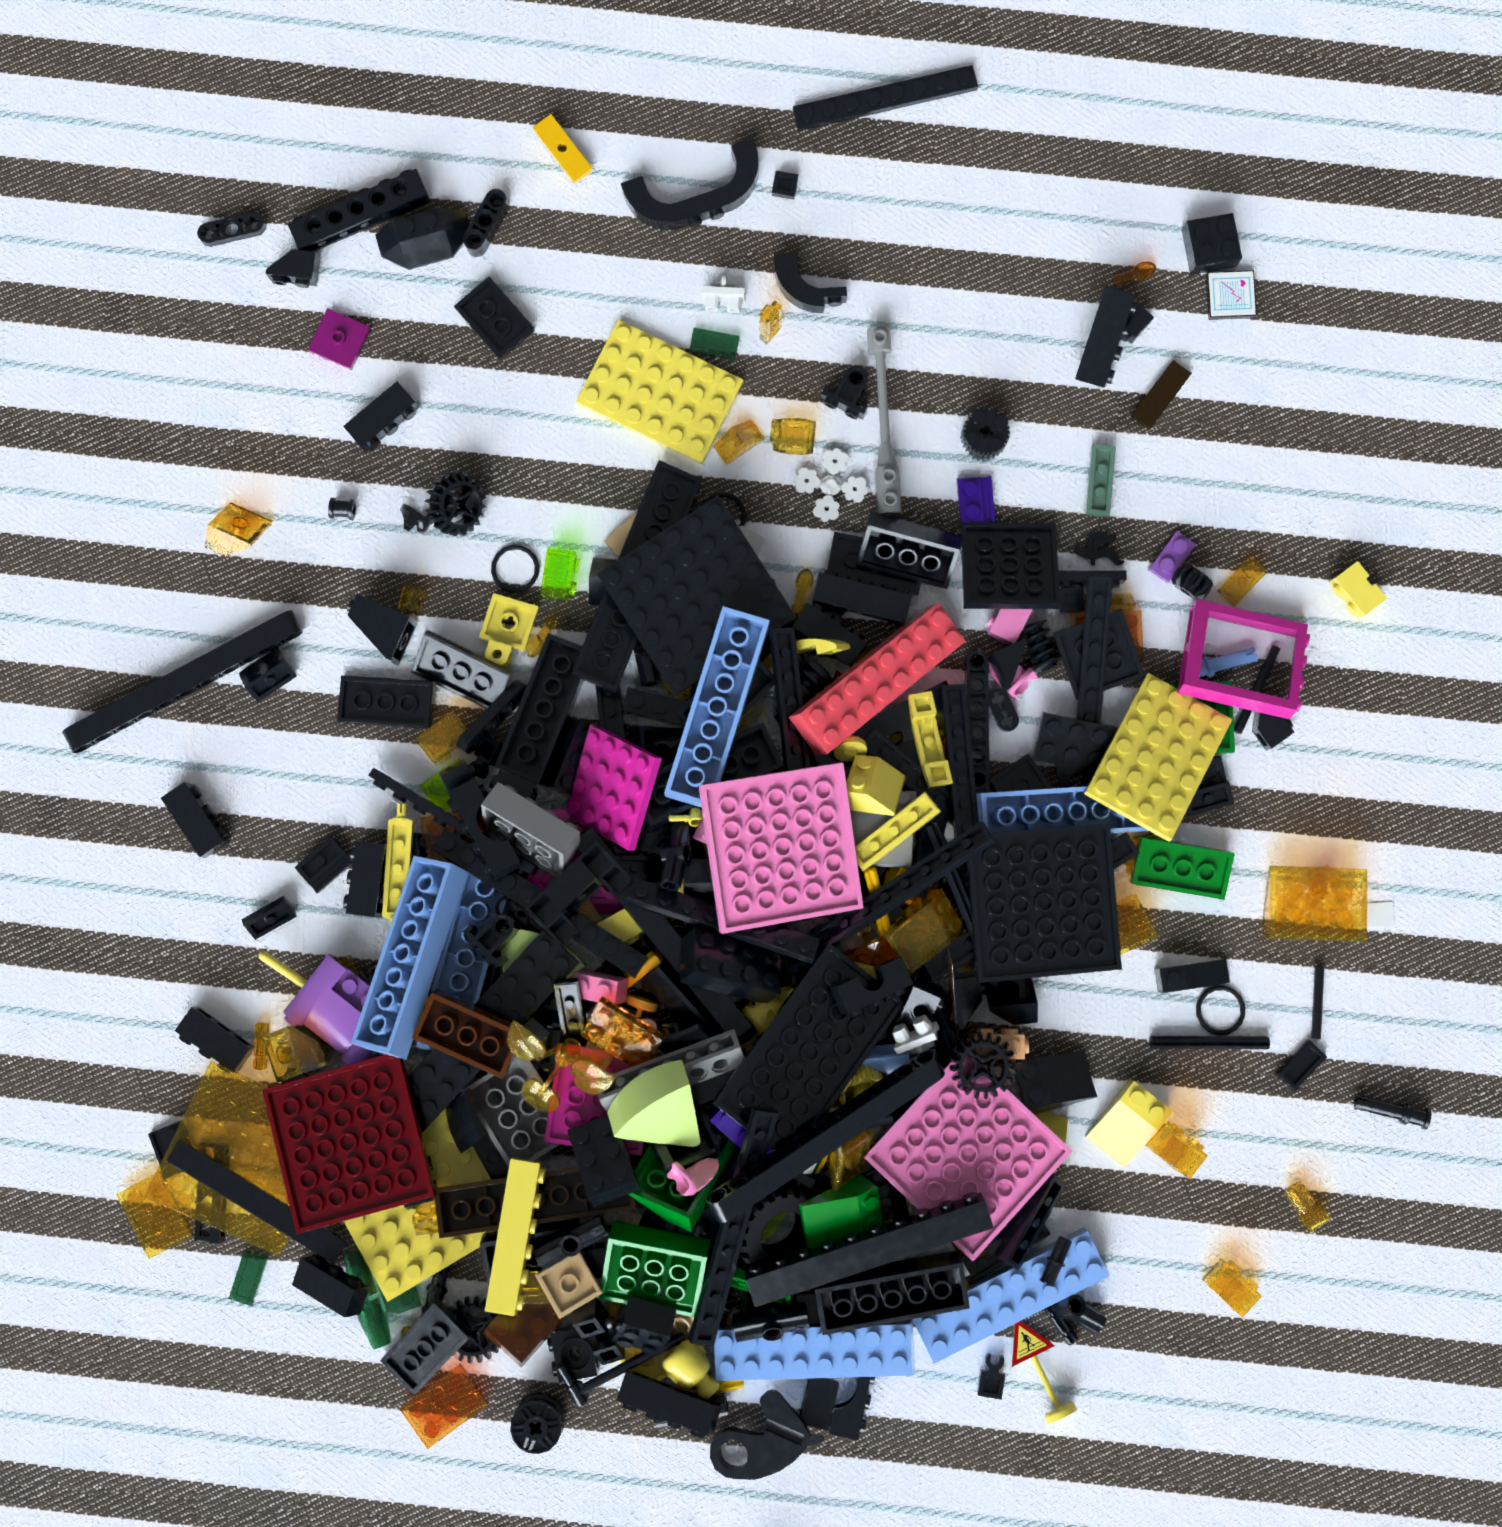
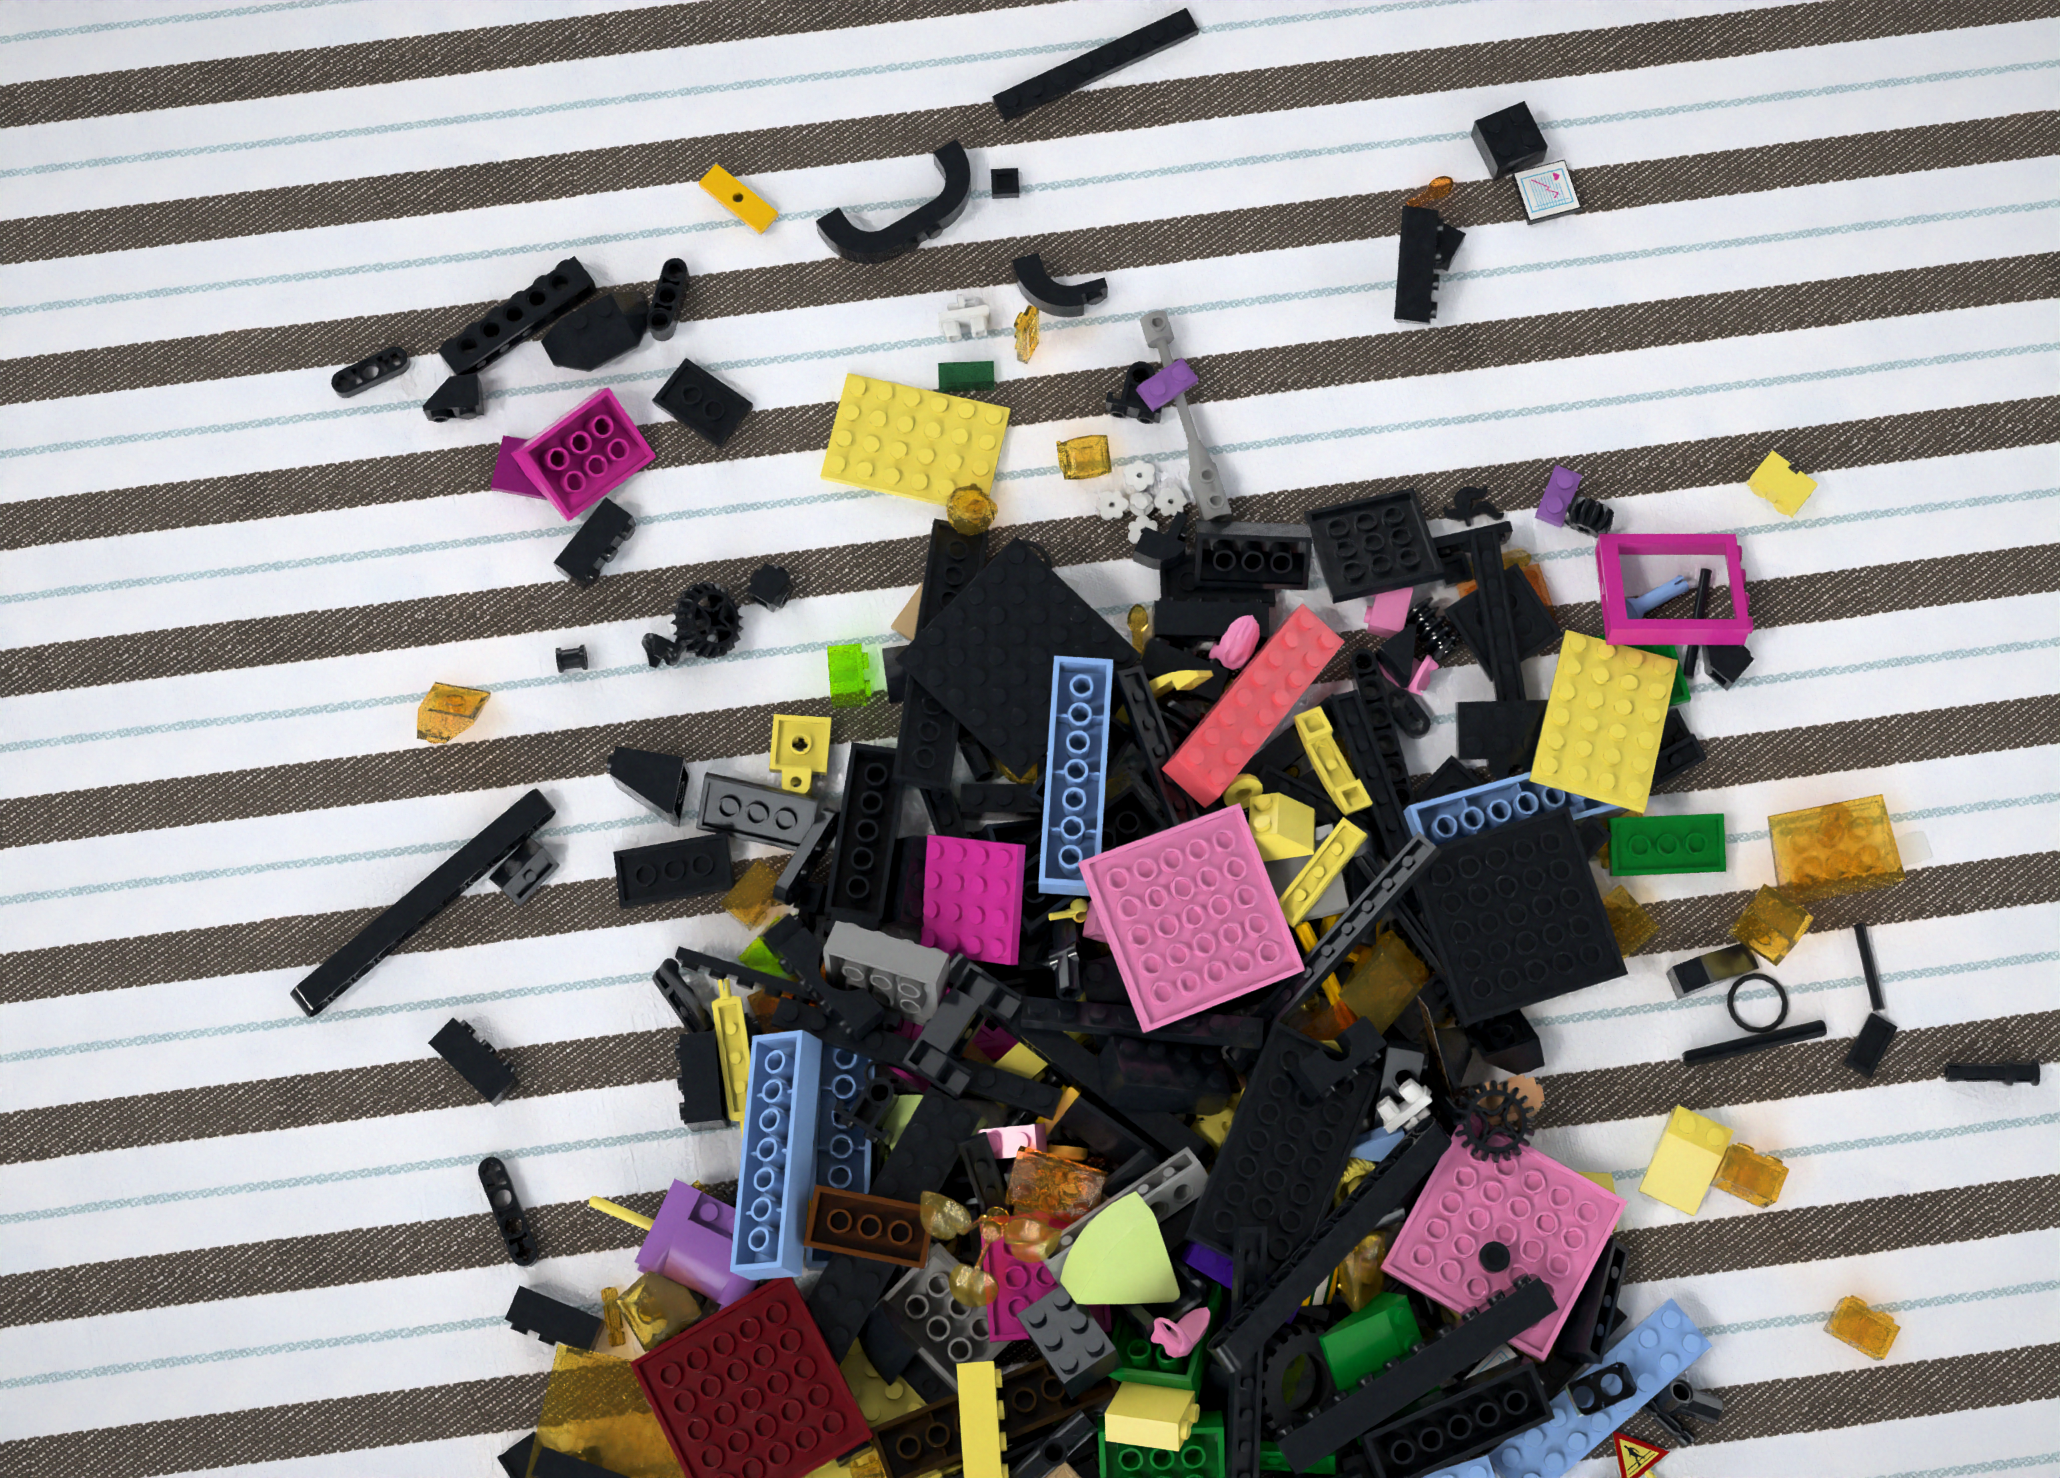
camera: 15 degrees left, 10 degrees down
black plate [241,895,297,940] -> none
black plate [294,836,353,894] -> none
clear yellow tile [397,585,428,611] -> none
black piece [491,545,539,593] -> none
clear yellow piece [526,617,557,658] -> none
clear yellow slope [713,419,765,465] -> none
dark purple plate [956,476,995,524] -> none
black brick [960,408,1010,462] -> none
black slope [1013,1051,1098,1115] -> none
black axle [1040,1236,1072,1287] -> none
sand green plate [1085,444,1116,518] -> none
dark brown tile [1131,360,1192,430] -> none
clear yellow plate [1217,556,1268,607] -> none
clear yellow piece [1283,1181,1331,1234] -> none
none -> black beam [478,1157,540,1268]
none -> dark pink slope [511,387,656,522]
none -> black plate [652,958,715,1033]
none -> black brick [747,562,795,613]
none -> clear yellow hair [946,483,998,535]
none -> light yellow brick [1105,1381,1200,1451]
none -> black brick [1133,511,1190,570]
none -> medium lavender plate [1136,358,1199,412]
none -> bright pink piece [1209,615,1260,672]
none -> black tile [1478,1241,1510,1274]
none -> black piece [1564,1362,1637,1417]
none -> clear yellow brick [1727,883,1814,967]

